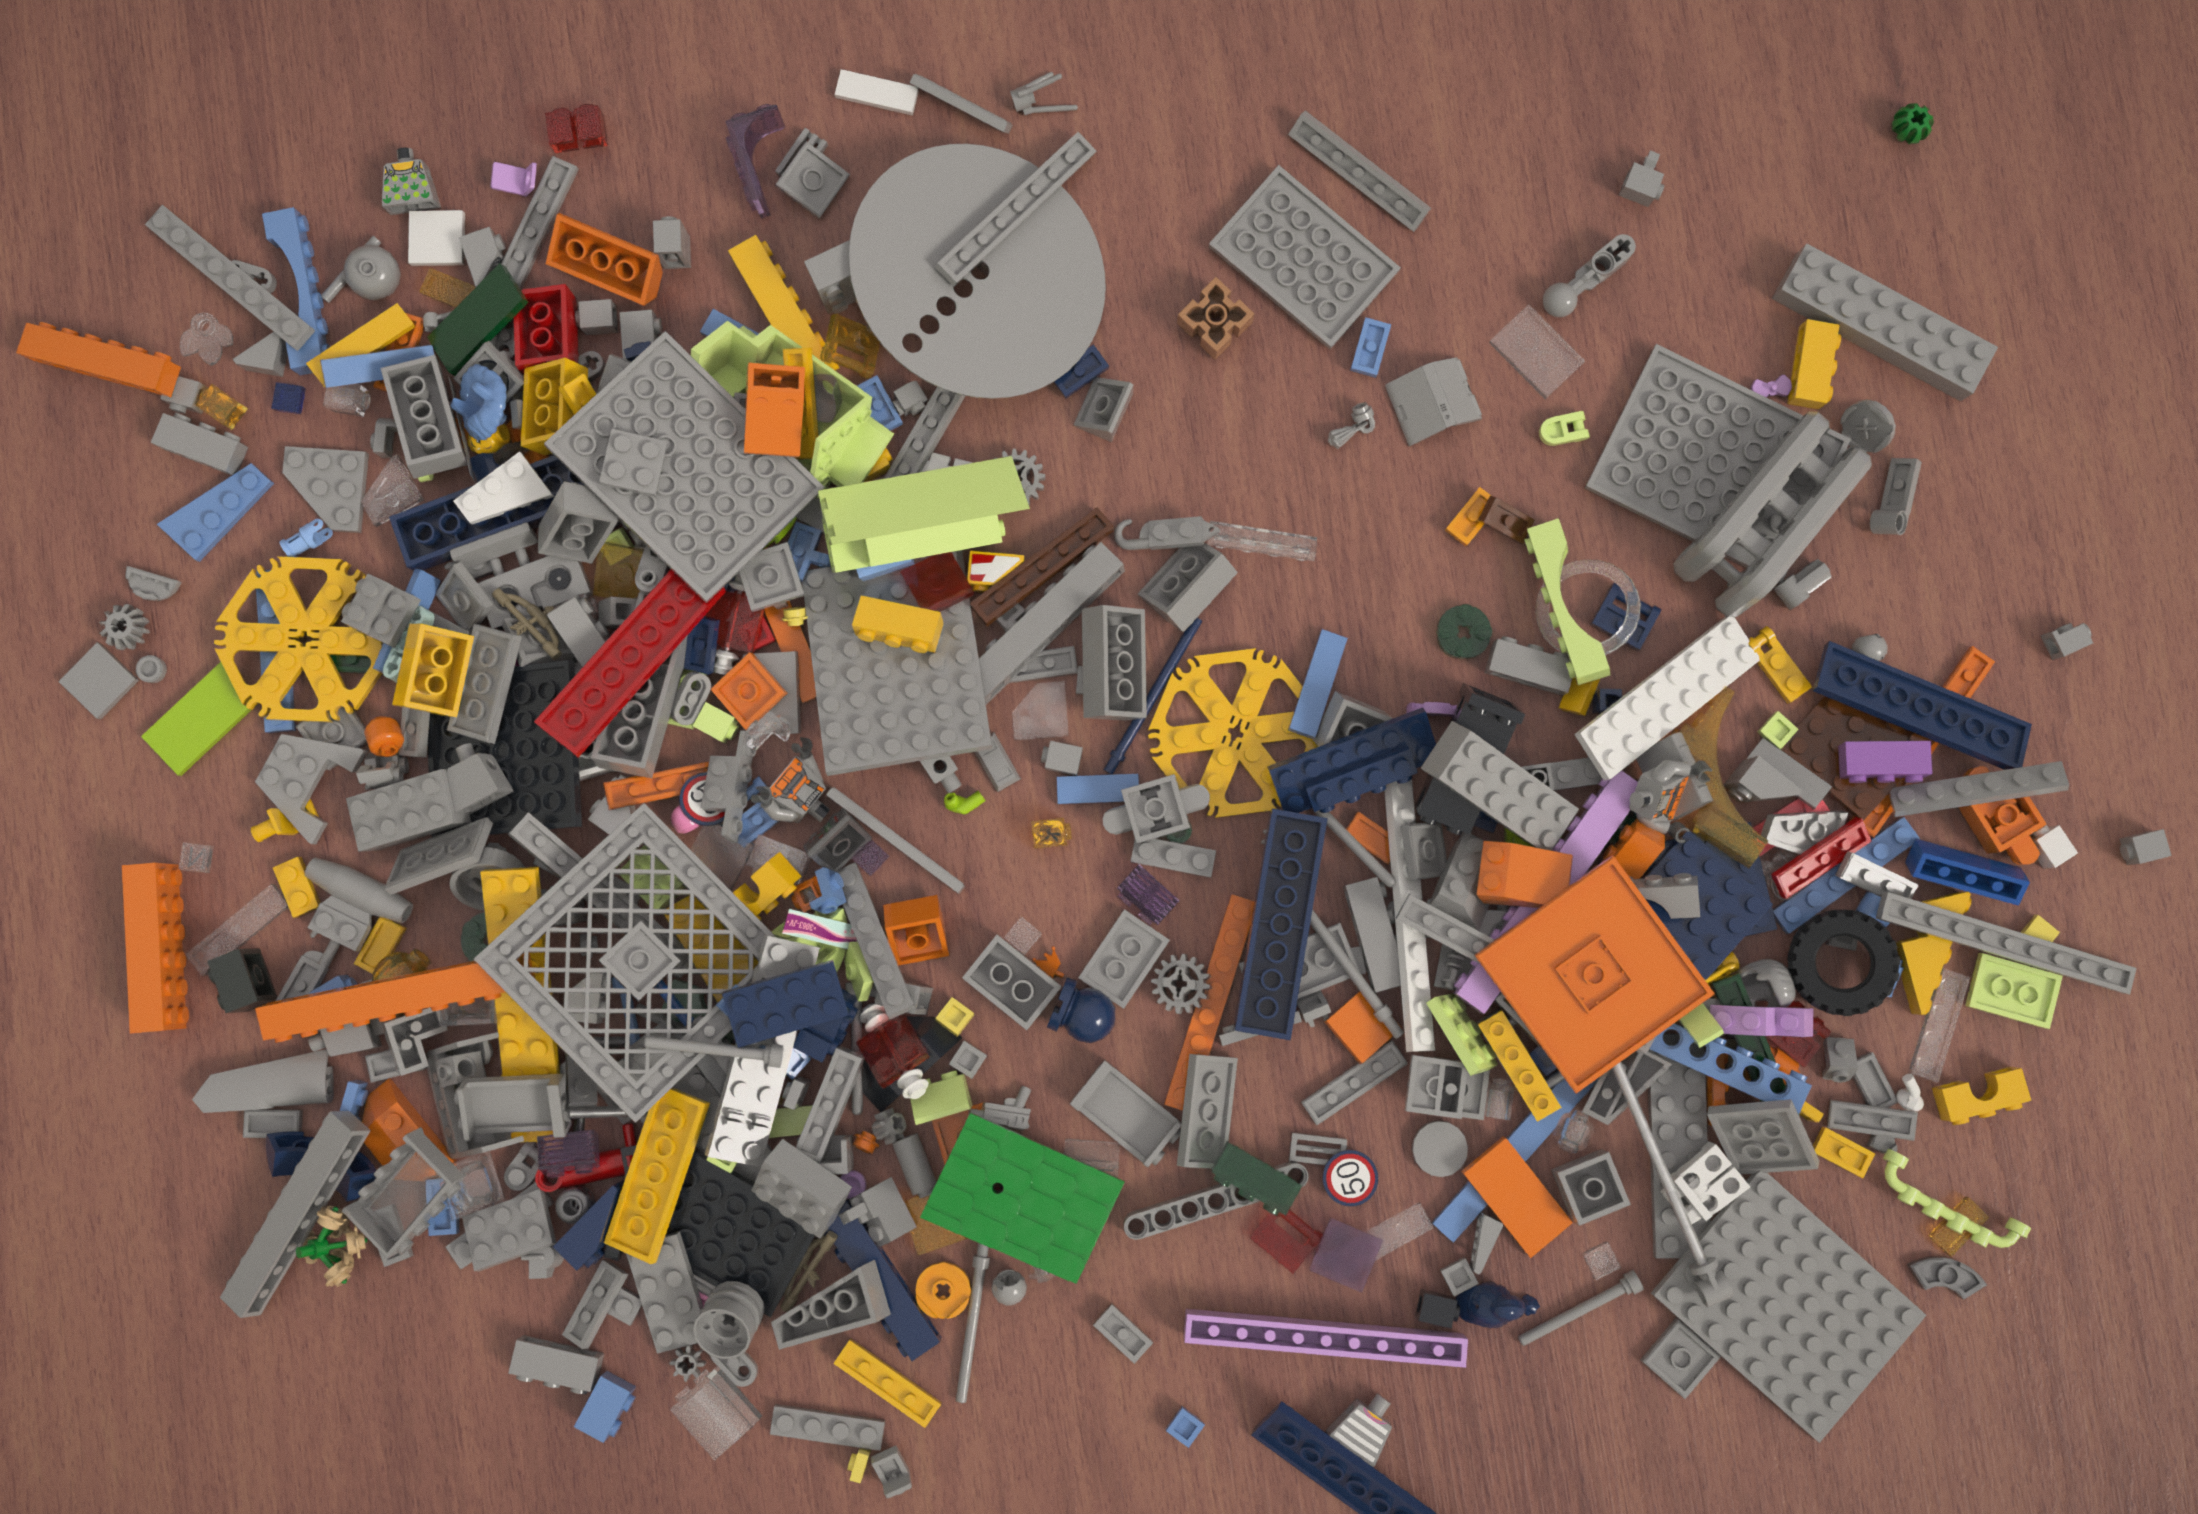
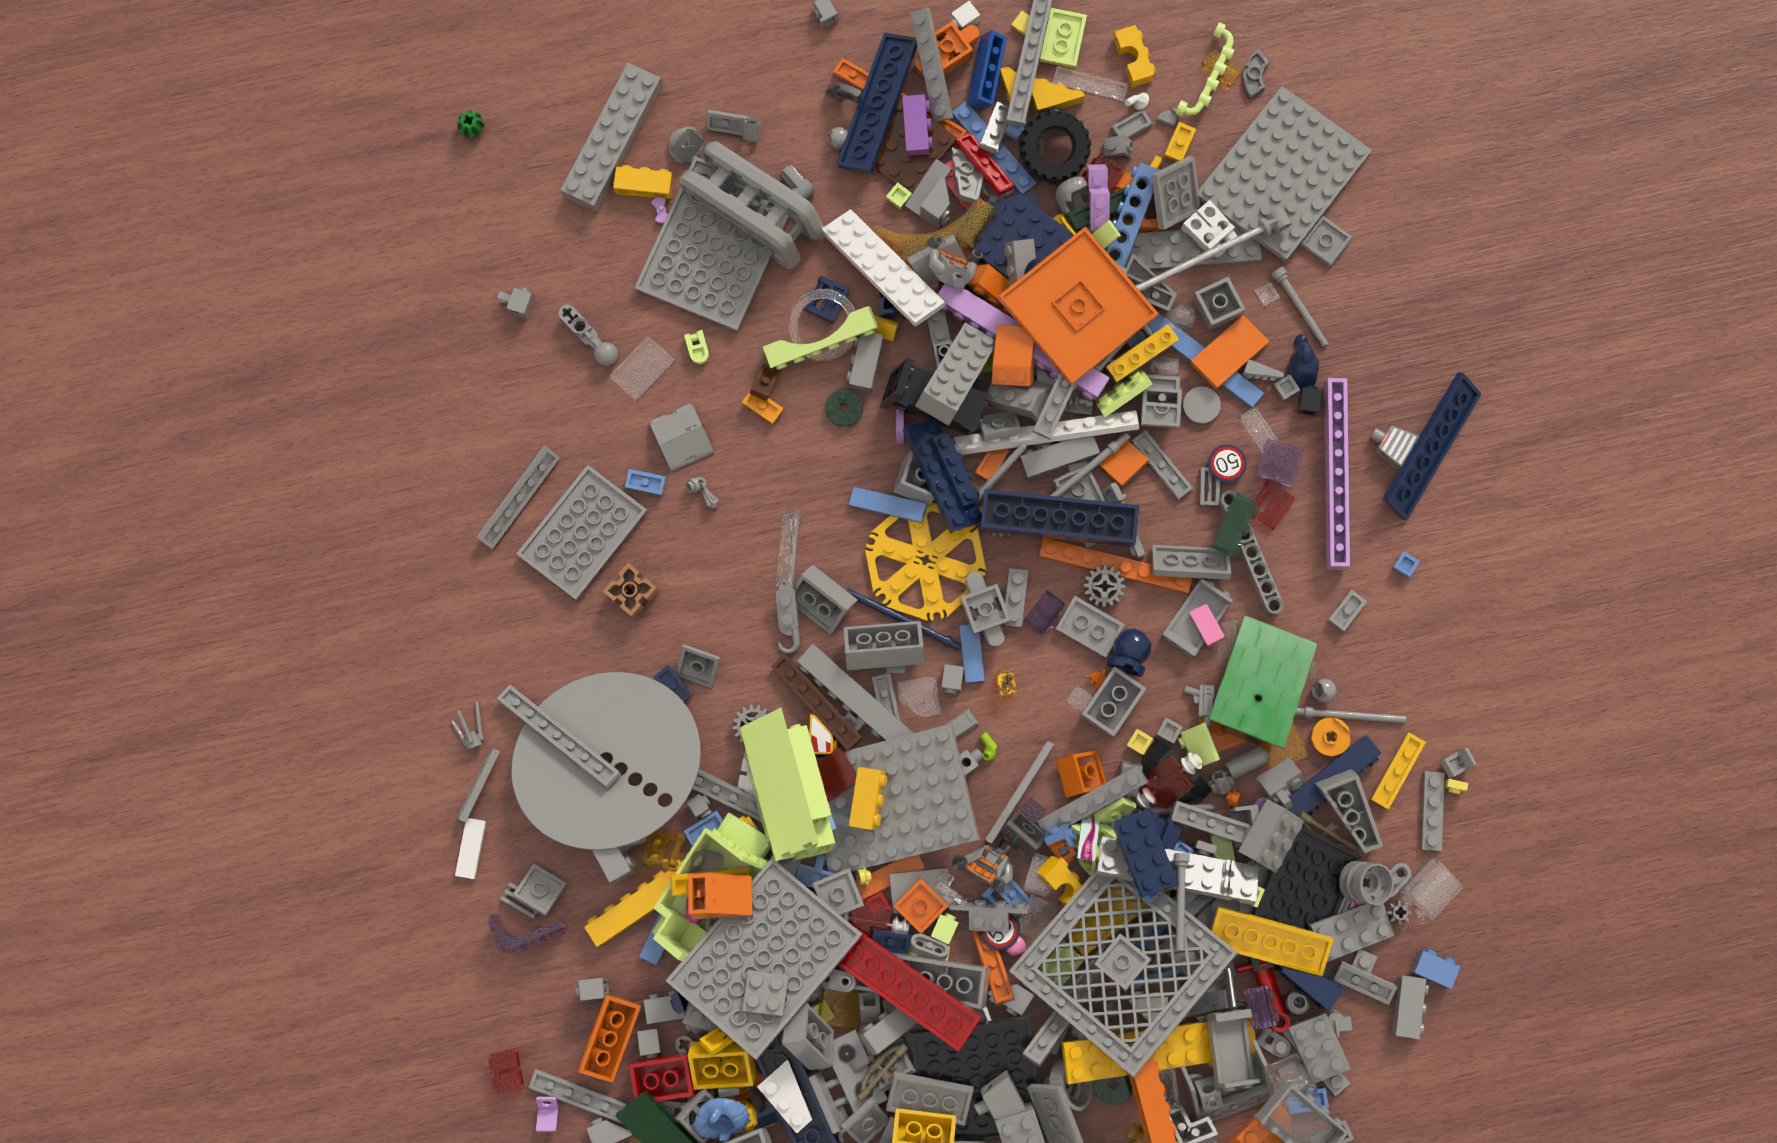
camera: 90 degrees left, 5 degrees down
yellow plate [1748,626,1812,704] -> none
light grey tile [1826,1099,1918,1141] -> none
none -> flat silver tile [826,82,862,103]
none -> bright pink tile [1189,604,1225,647]

